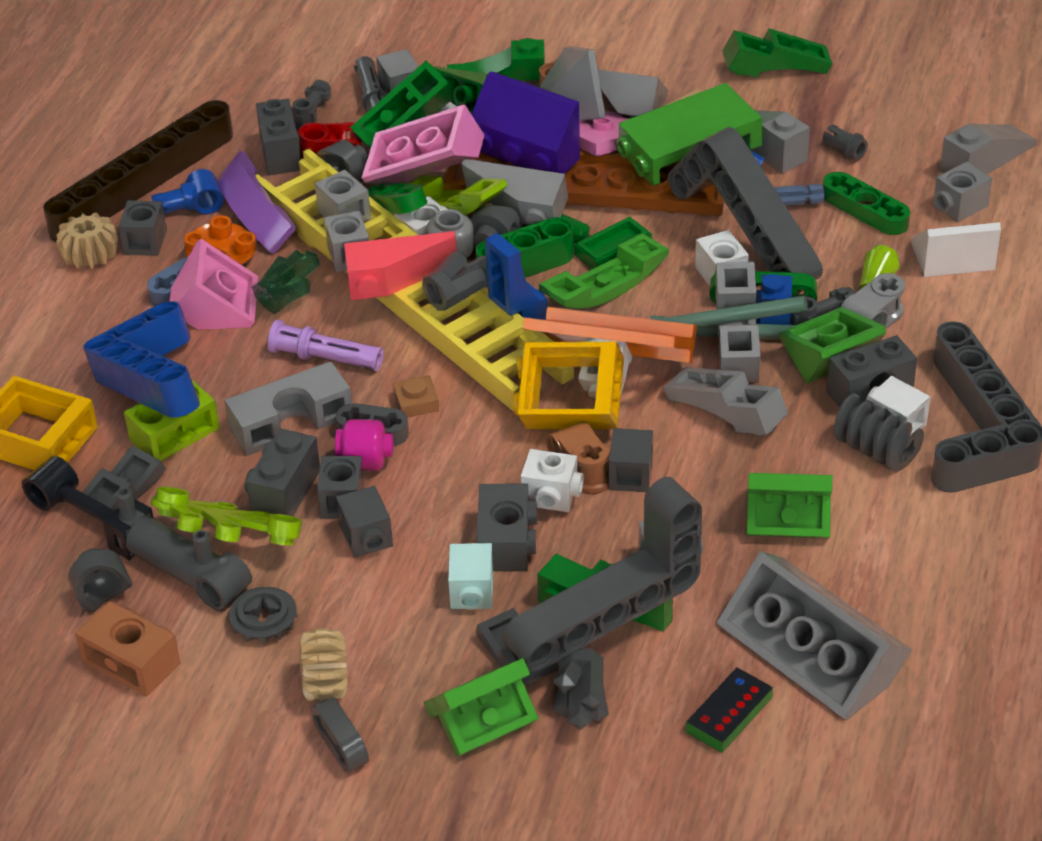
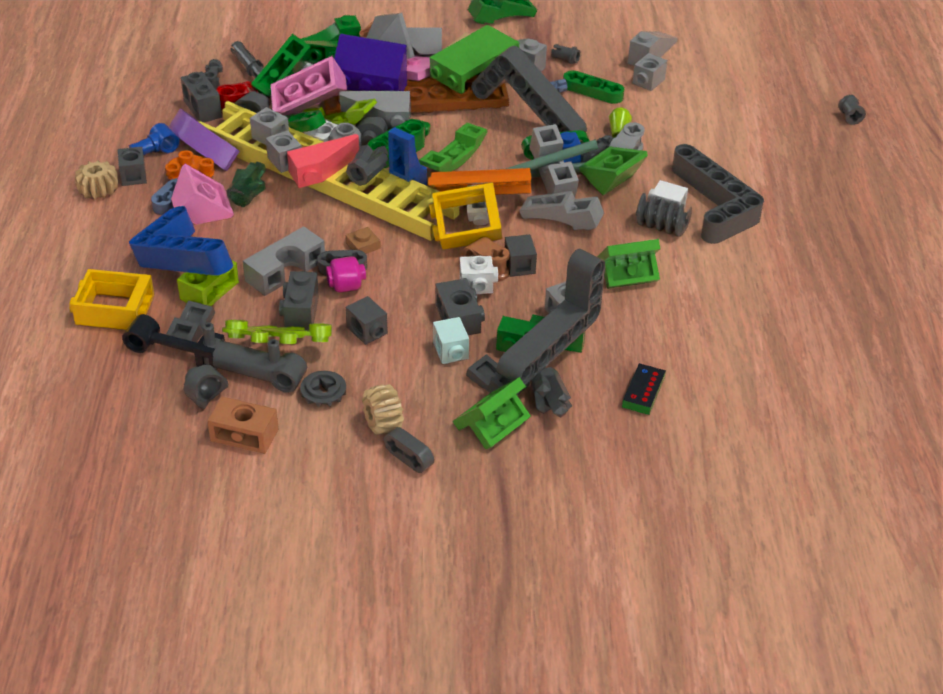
camera: 20 degrees left, 0 degrees up
dark brown beam [43,100,233,242] -> none
lavender pin [268,319,384,371] -> none
dark grey brick [317,456,364,519] -> none
light grey brick [376,49,419,94] -> none
green tile [574,216,652,269] -> none
white brick [695,230,749,286] -> none
light grey slope [716,551,912,720] -> none
dark grey brick [827,335,917,408] -> none
white slope [911,222,1001,277] -> none

